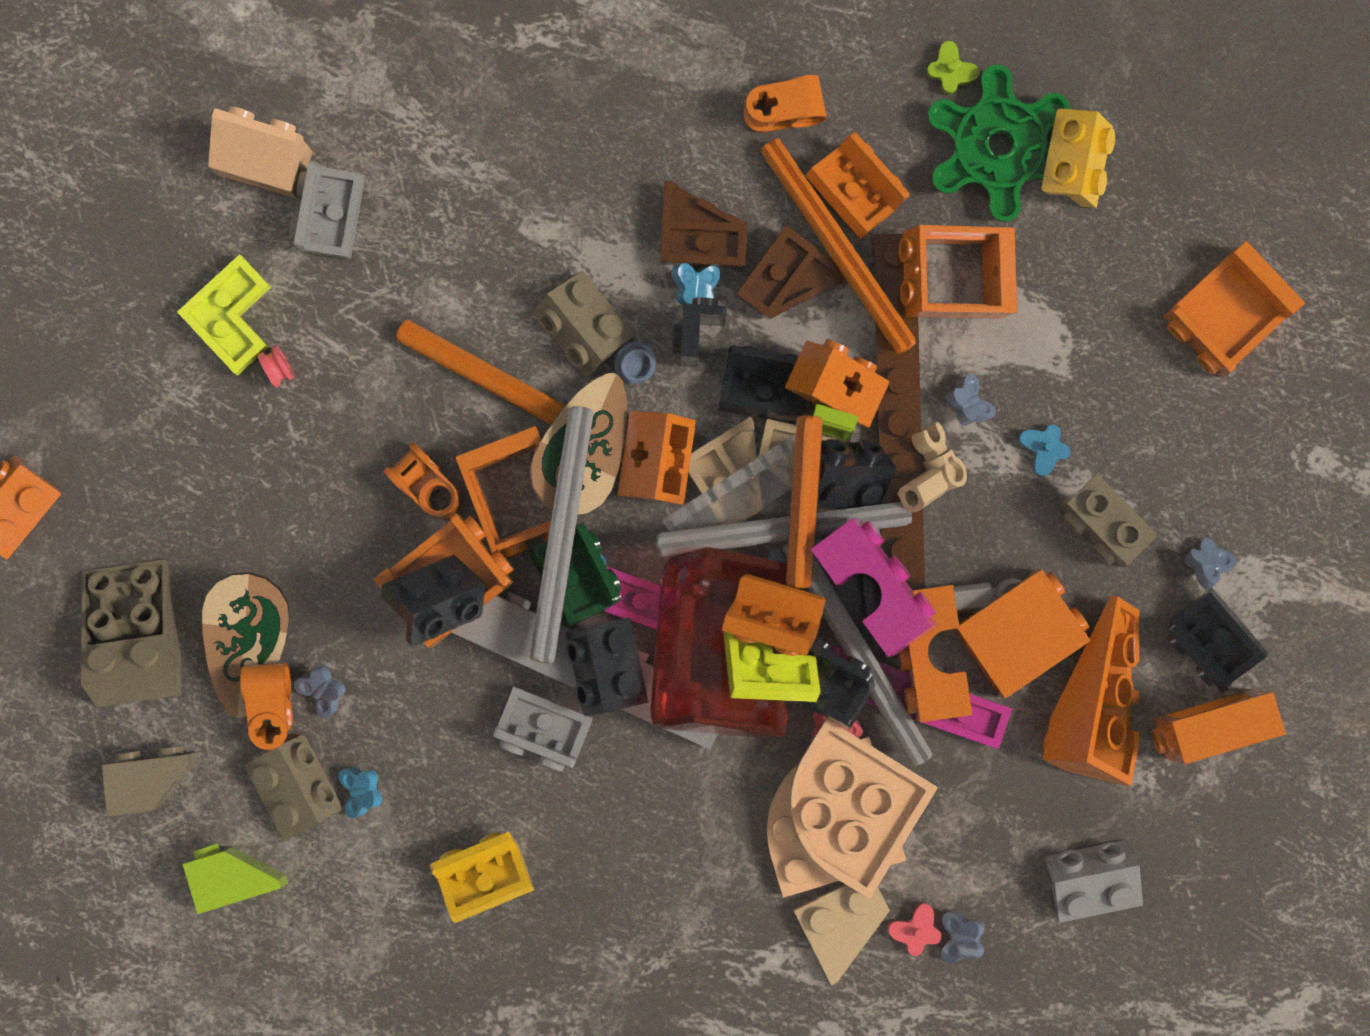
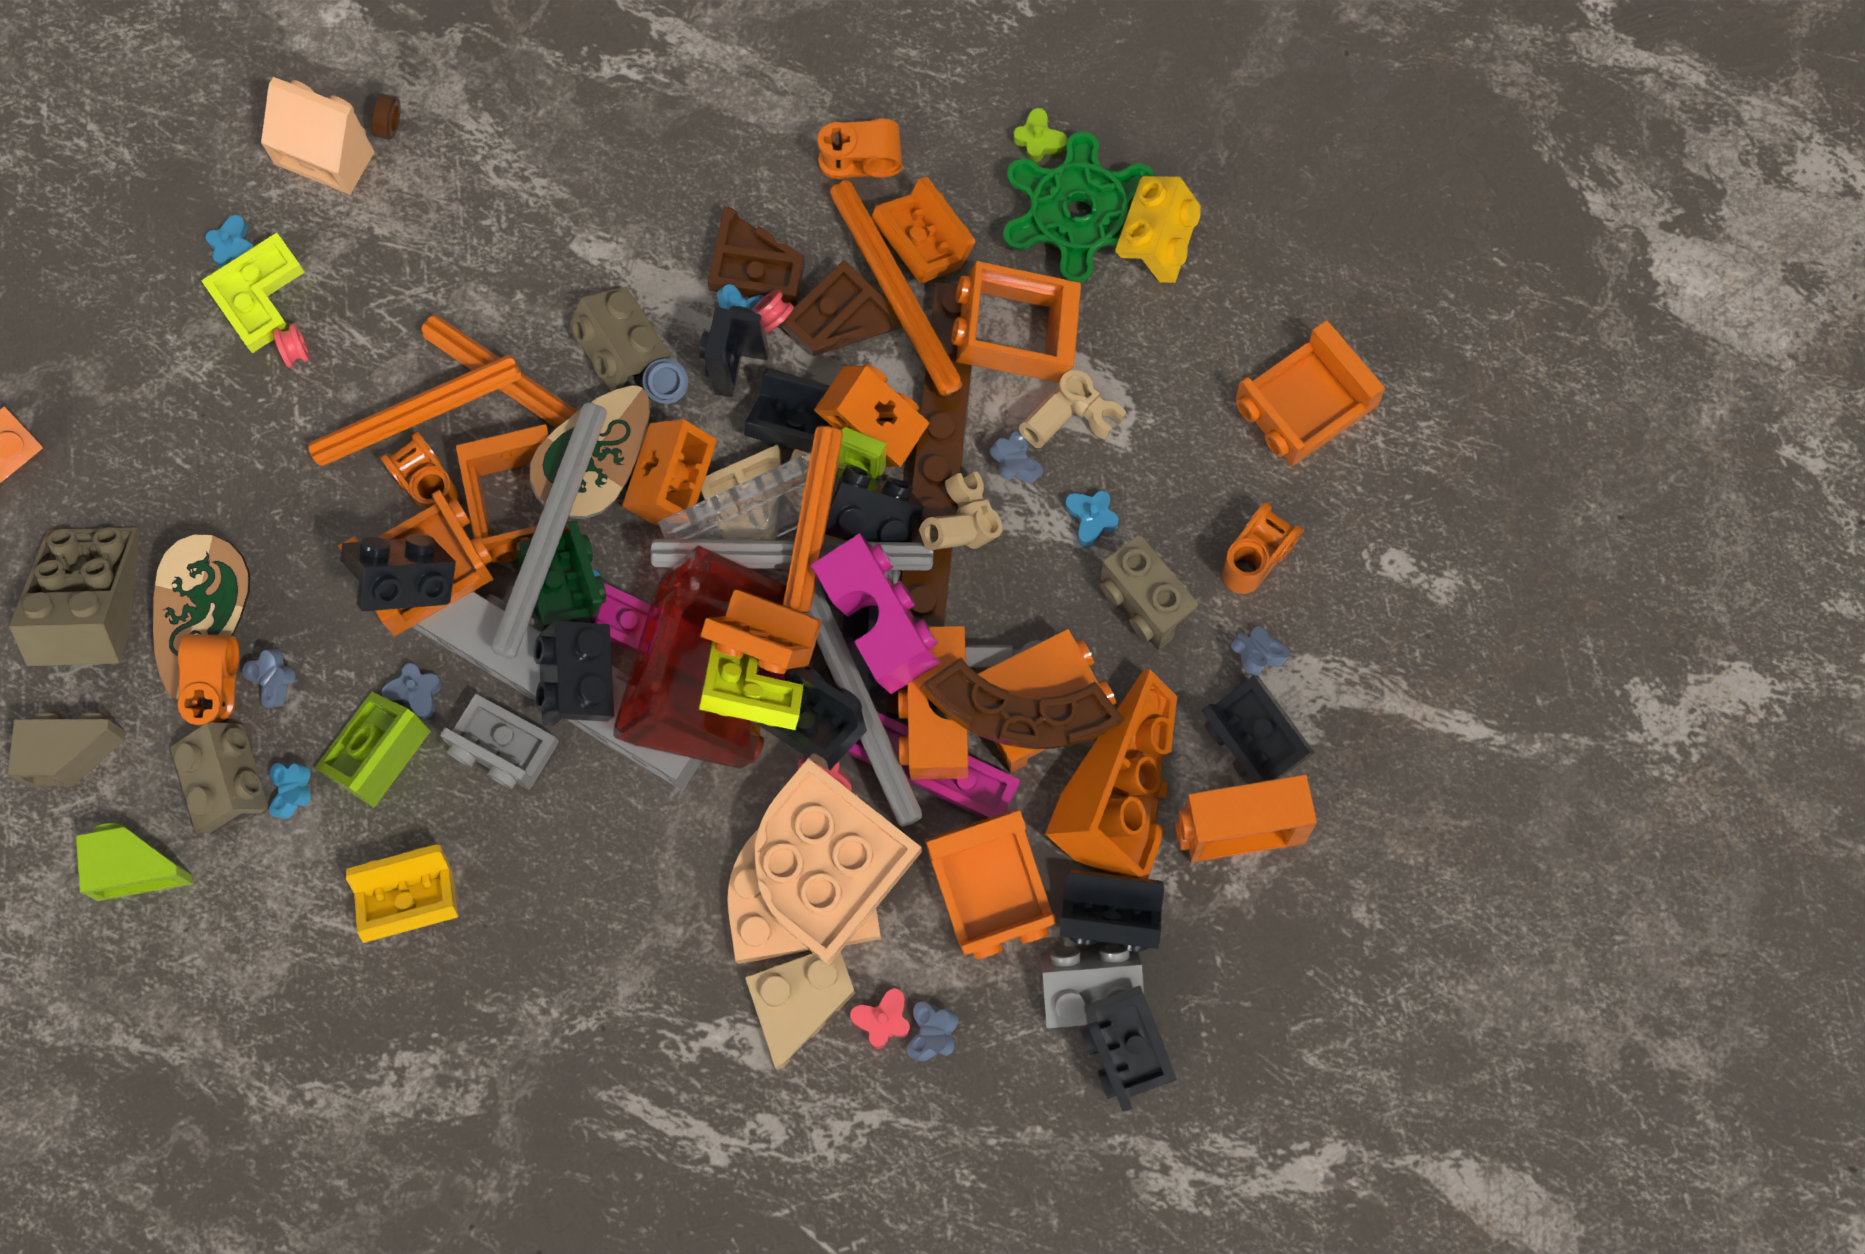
camera: 15 degrees right, 15 degrees down
light grey bracket [289,161,365,260] -> none
none -> dark azure piece [205,215,254,268]
none -> orange axle [308,355,522,466]
none -> lime slope [314,691,431,808]
none -> reddish brown tile [372,93,401,140]
none -> sand blue piece [382,663,442,720]
none -> coral bush [751,289,794,333]
none -> reddish brown tile [920,657,1125,749]
none -> orange panel [924,809,1057,960]
none -> tan bar [1019,370,1126,448]
none -> black bracket [1059,869,1165,952]
none -> black bracket [1080,985,1177,1112]
none -> orange piece [1221,502,1304,594]

